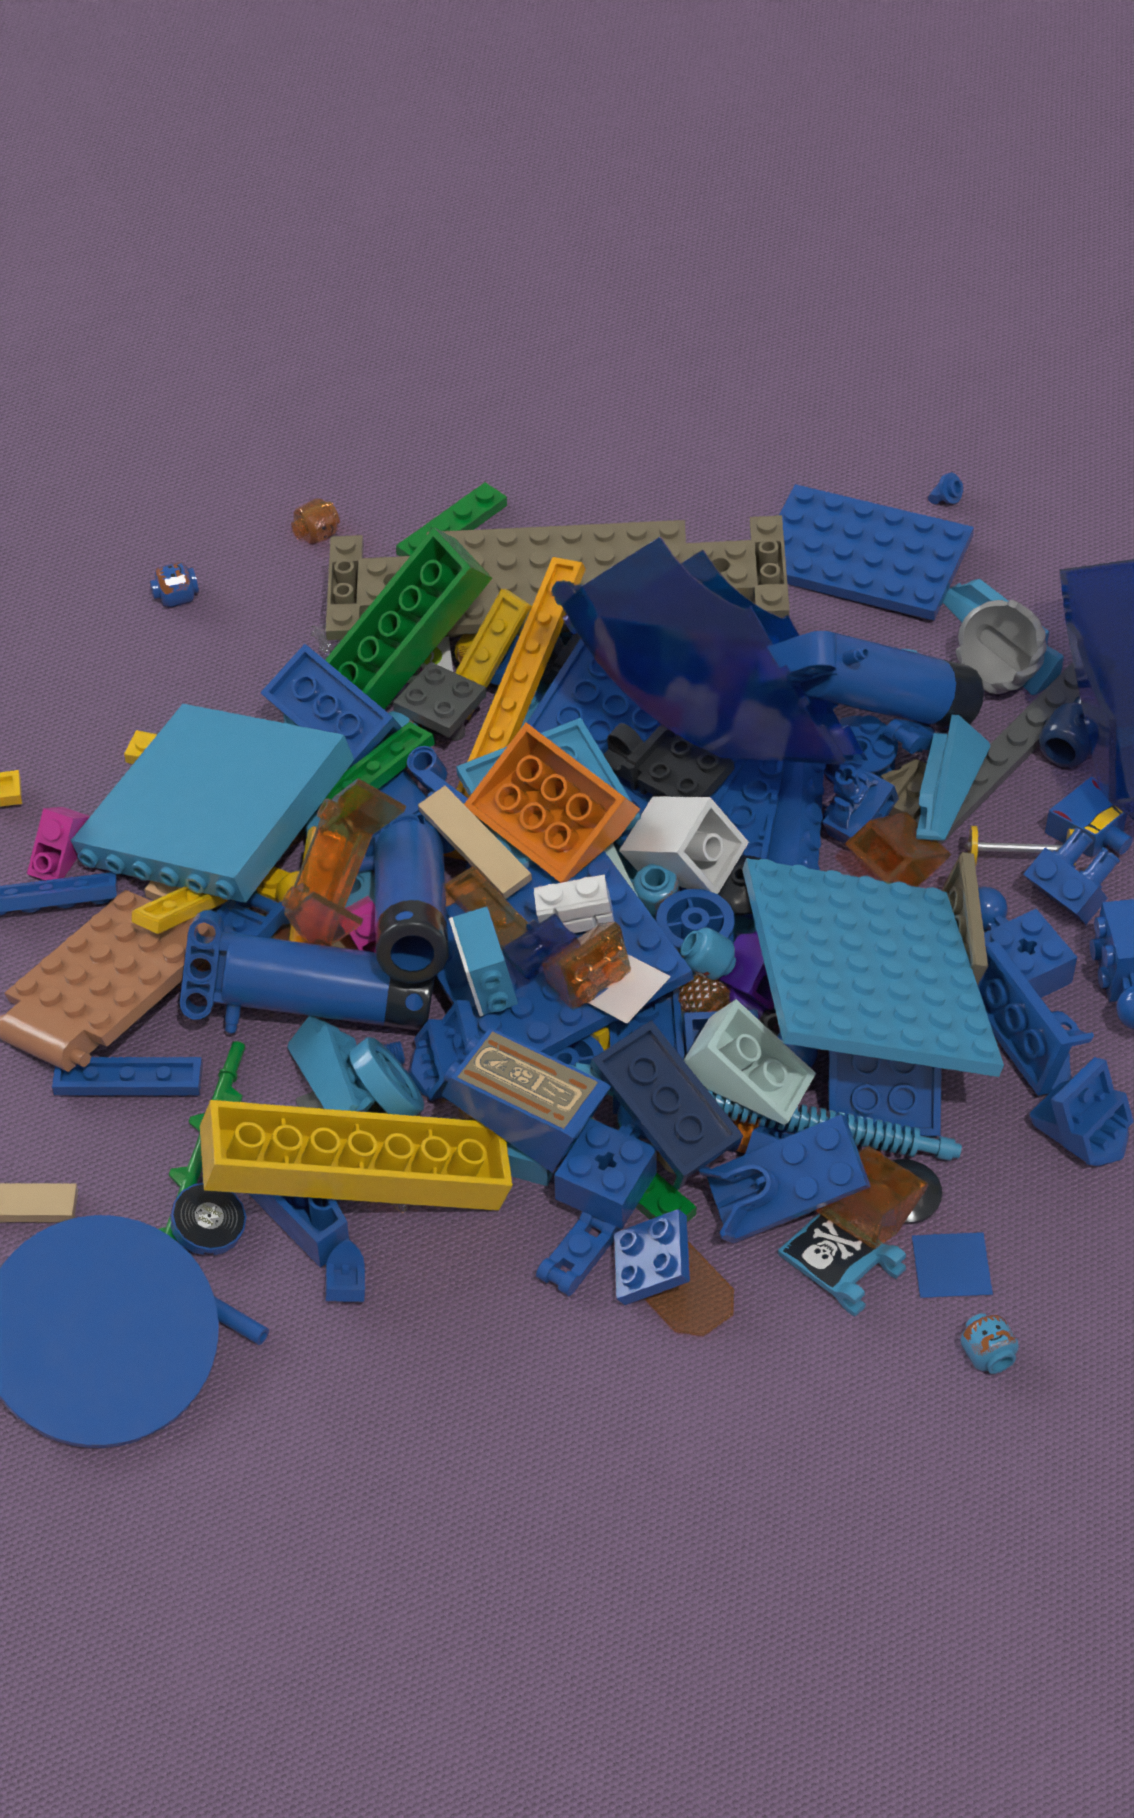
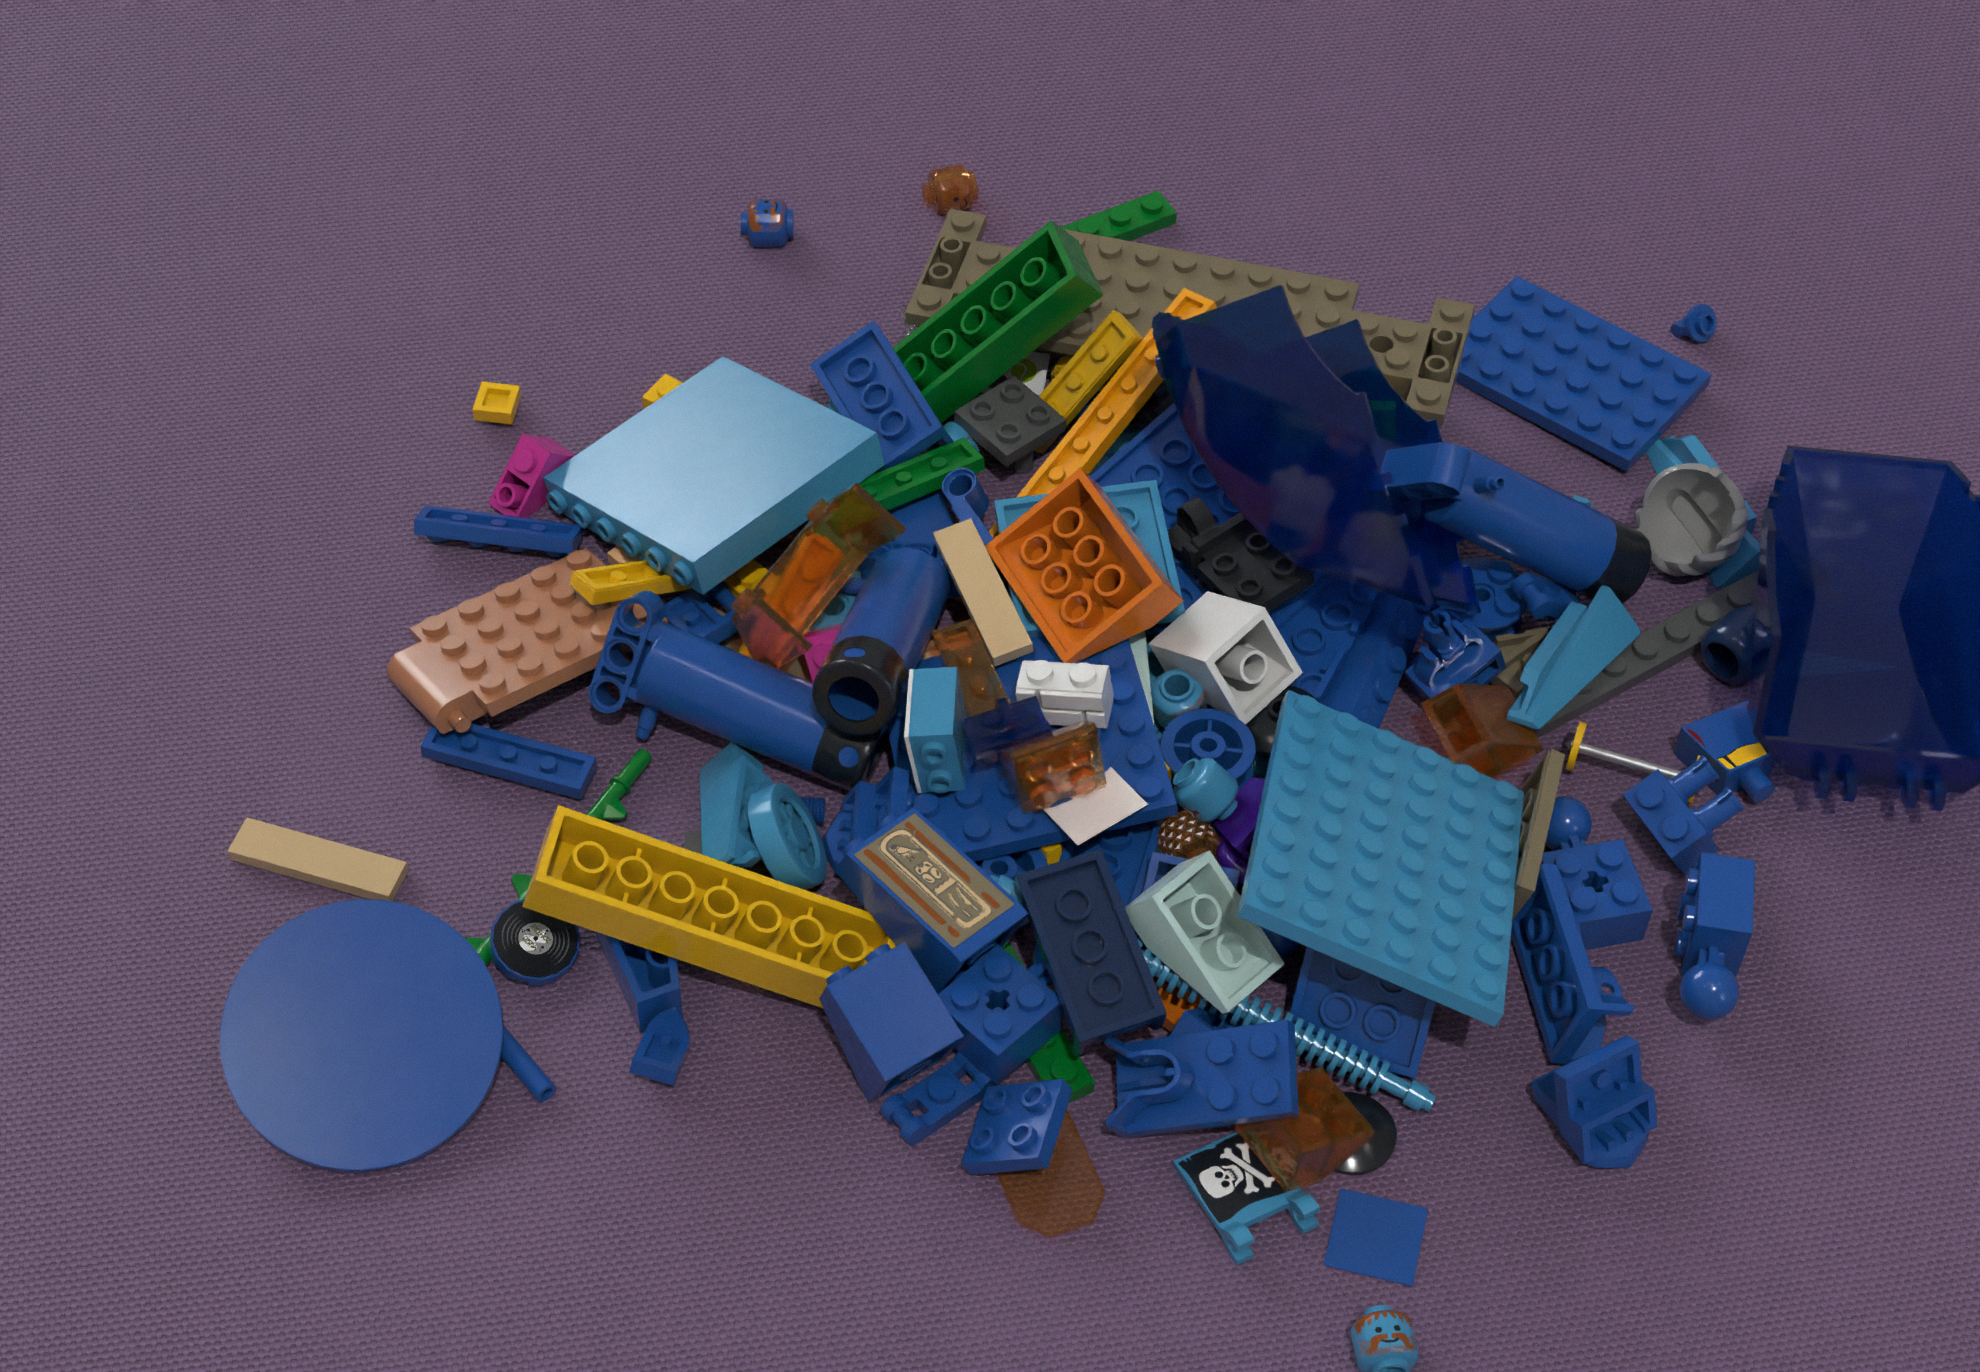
camera: 15 degrees right, 0 degrees up
none -> blue slope [819,942,963,1104]

